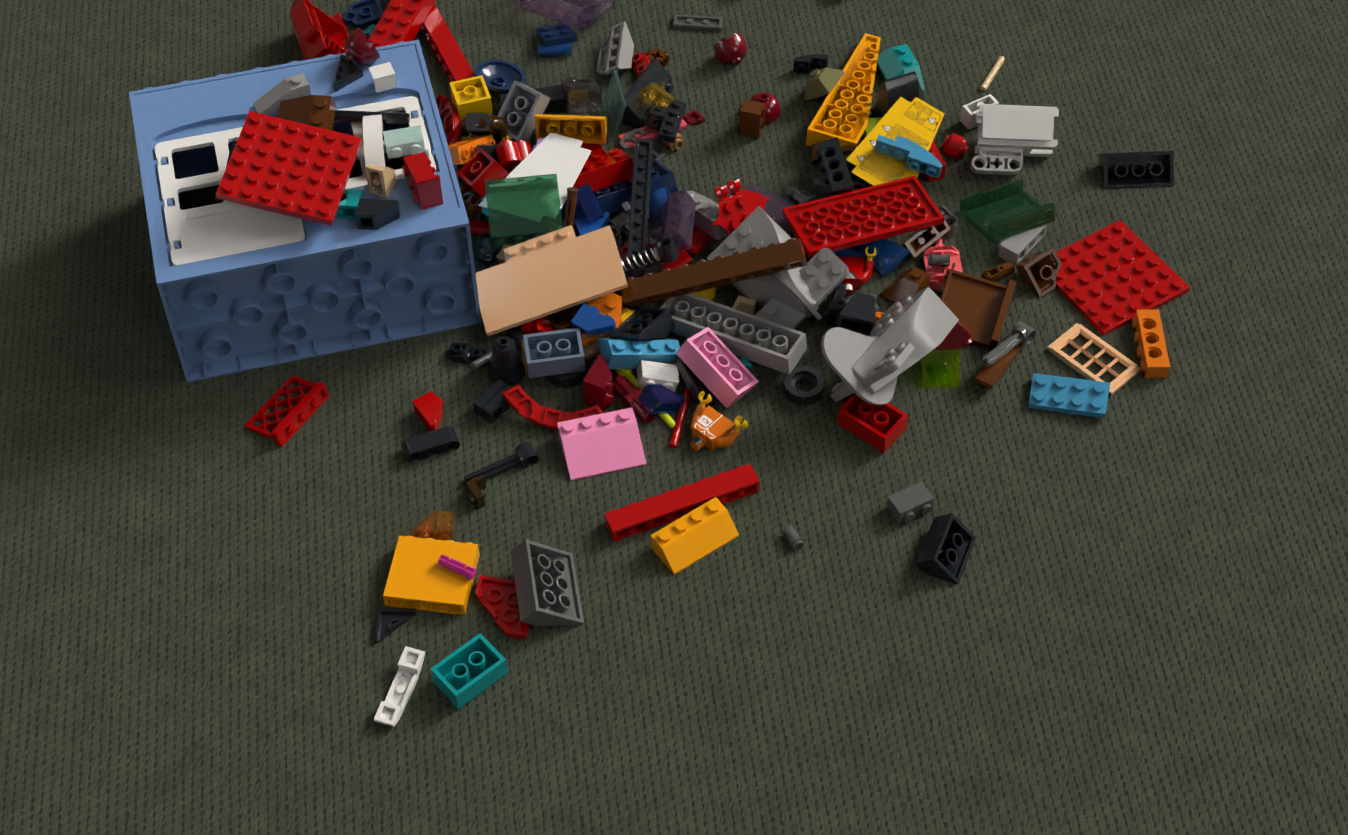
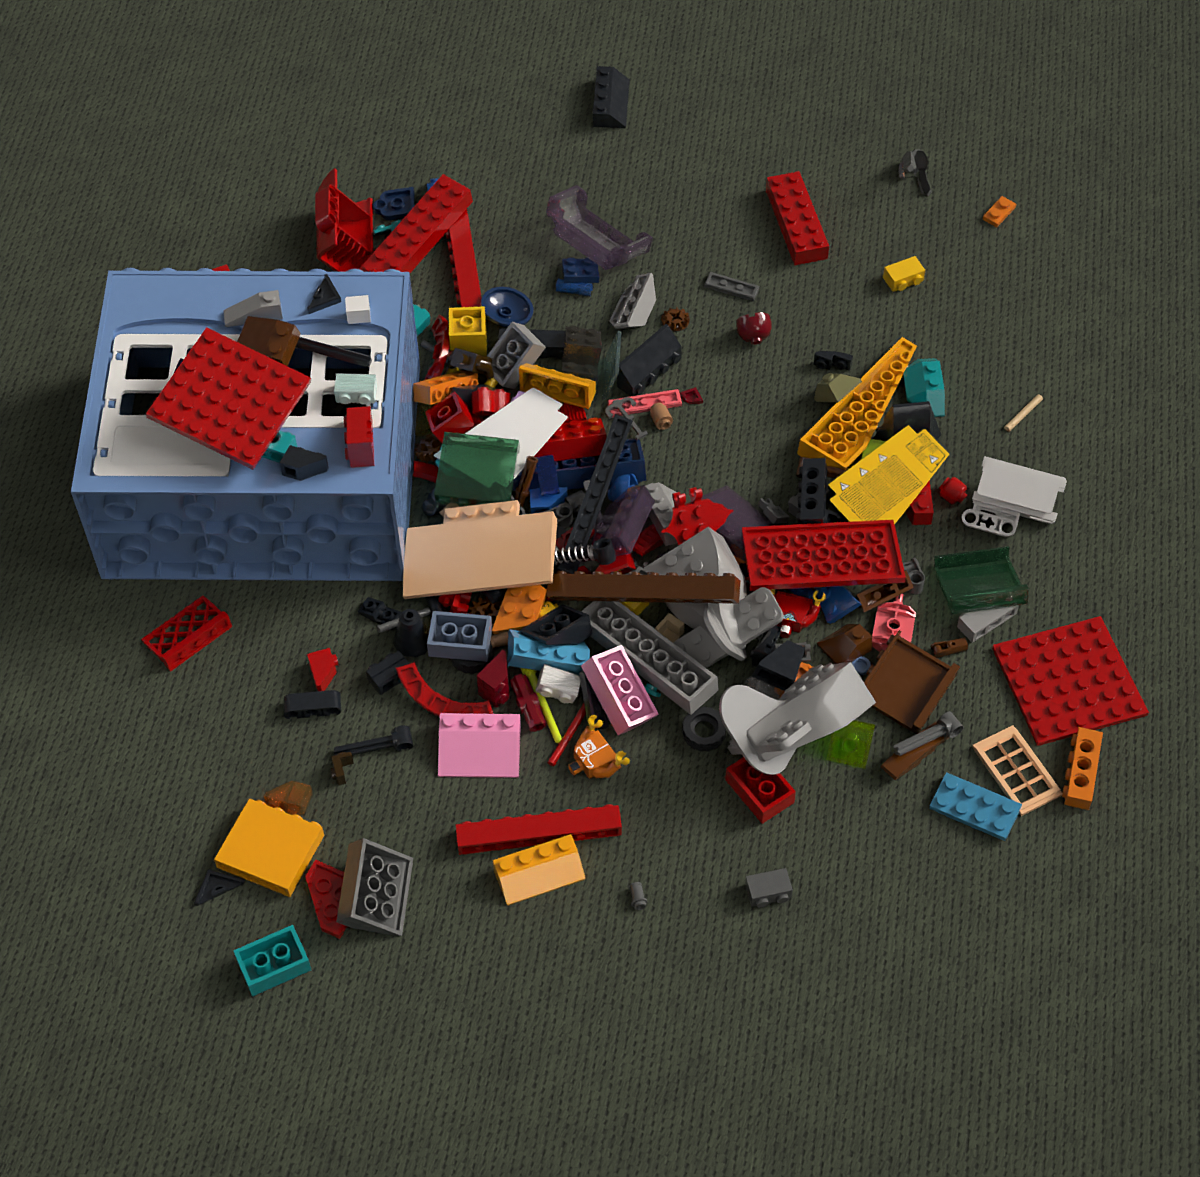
camera: 15 degrees right, 5 degrees up
dark red cylinder [345,28,380,65] -> none
white slope [363,114,385,167] -> none
tan slope [365,164,397,199] -> none
white slope [374,646,425,727] -> none
dark pink axle [438,554,476,579] -> none
blue slope [571,304,616,337] -> none
red plate [632,52,650,78] -> none
clear blue slope [638,384,686,415] -> none
clear yellow hips [640,81,675,110] -> none
black plate [647,100,687,143] -> none
reddish brown brick [737,99,765,139] -> none
dark red cylinder [750,93,780,125] -> none
dark azure slope [874,135,943,179] -> none
black slope [916,513,976,585] -> none
dark grey pin [928,253,950,268] -> none
dark red slope [935,320,973,349] -> none
white brick [960,94,999,130] -> none
reddish brown slope [1015,247,1062,297] -> none
black slope [1099,151,1174,189] -> none

